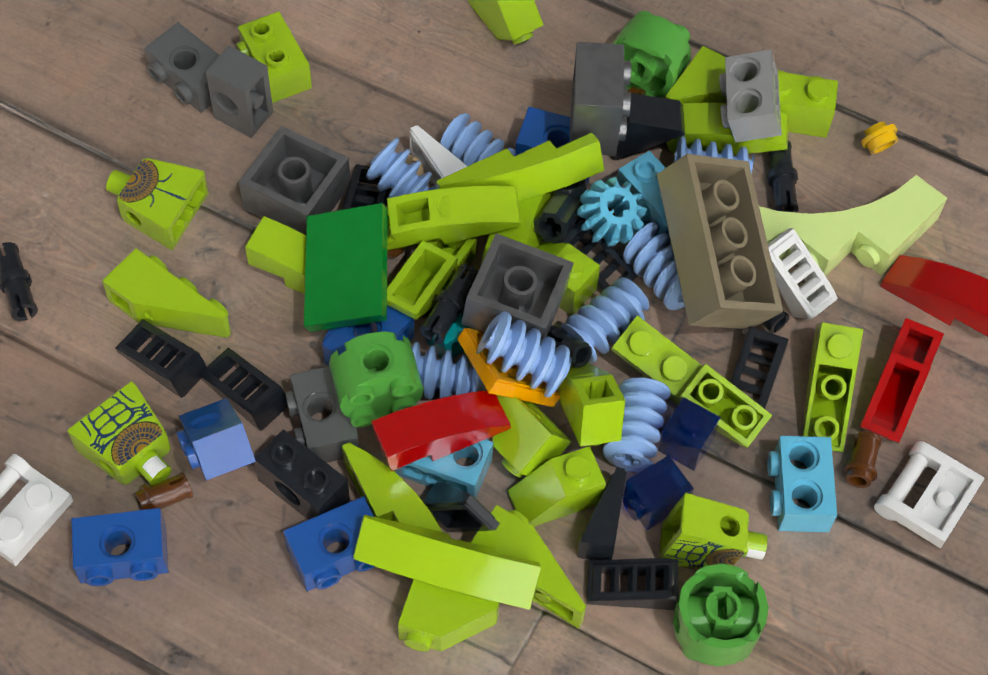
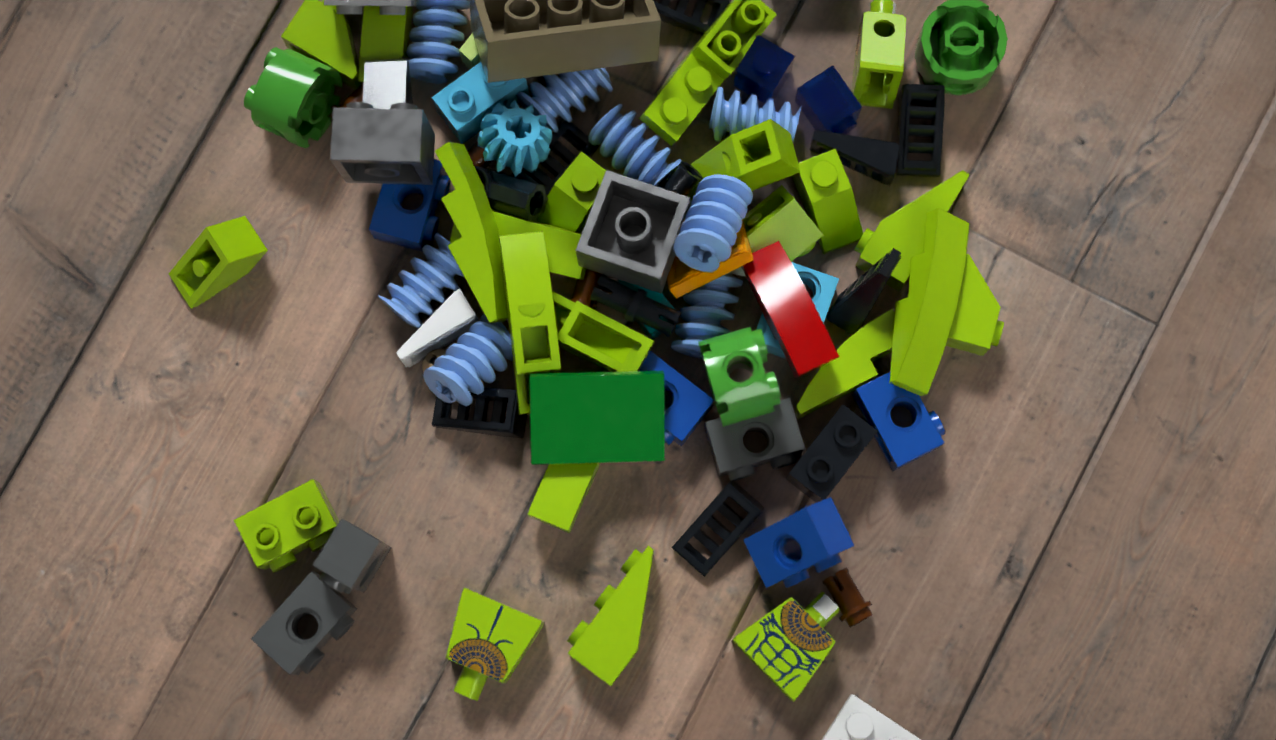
camera: 85 degrees left, 20 degrees up
blue brick [72,508,169,586] -> none
black slope [115,319,207,398] -> none
flat silver brick [239,125,351,235] -> none

